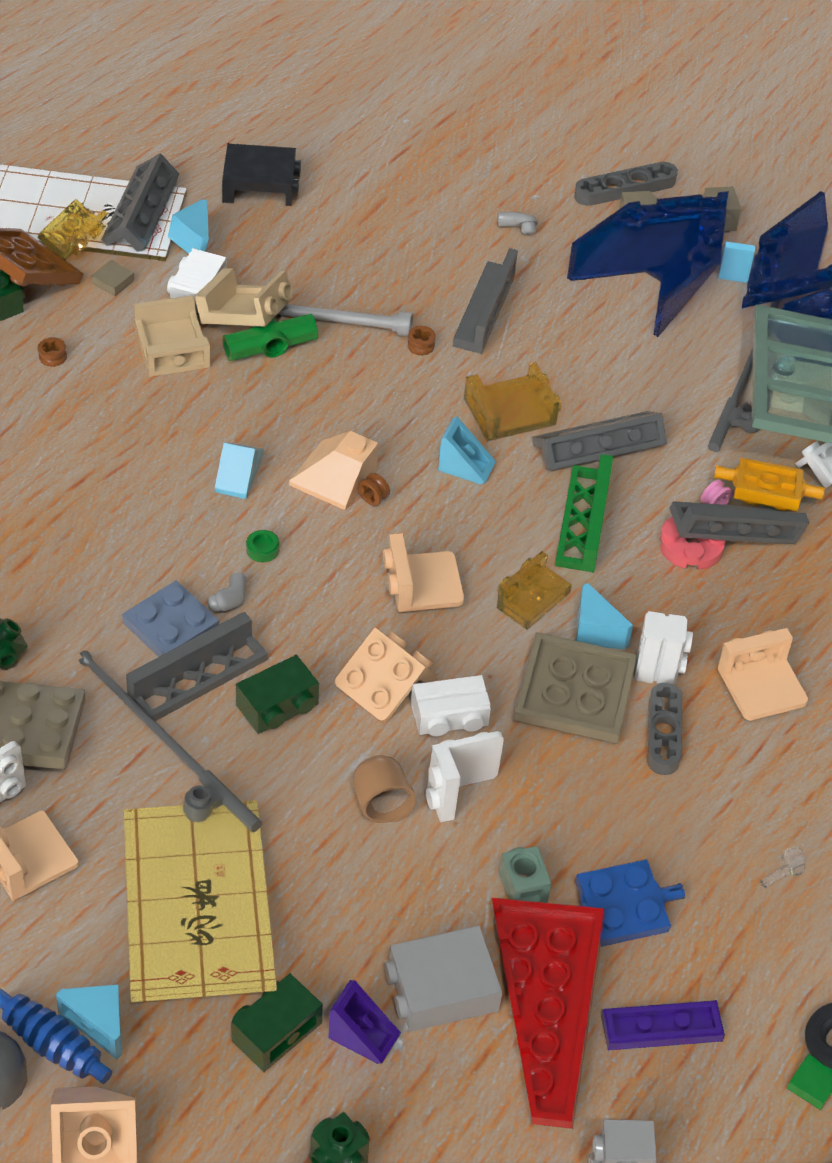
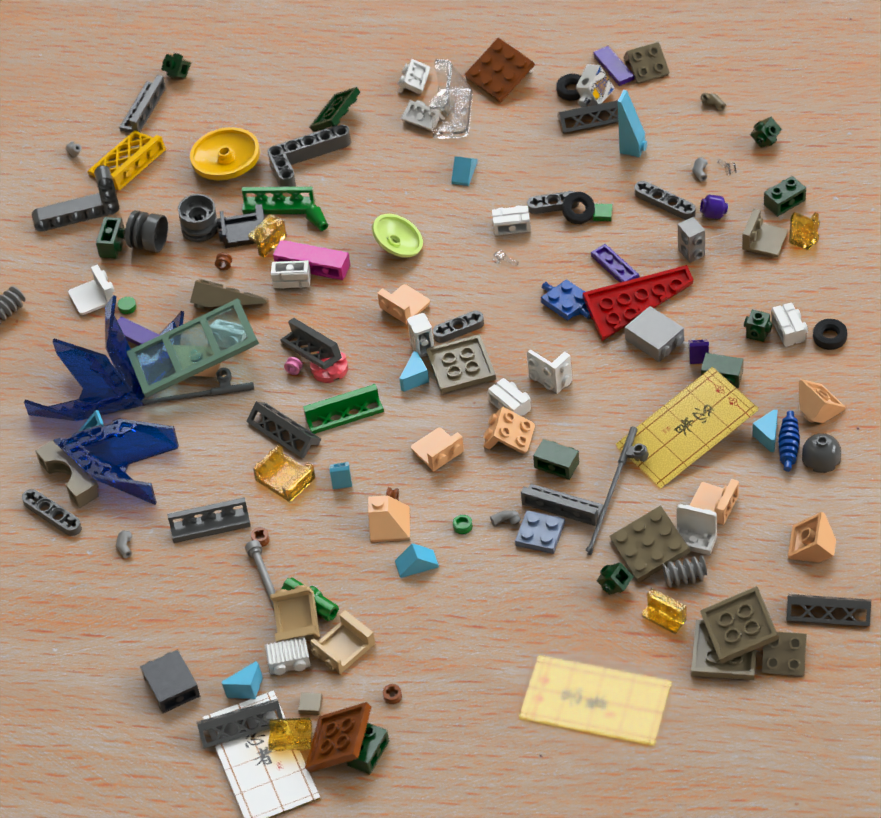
camera: 110 degrees left, 0 degrees up
medium nougat helmet [352,755,416,823] -> none
clear yellow bracket [497,551,572,630] -> none
sand green brick [499,846,551,903] -> none
light orange plate [714,457,825,512] -> none

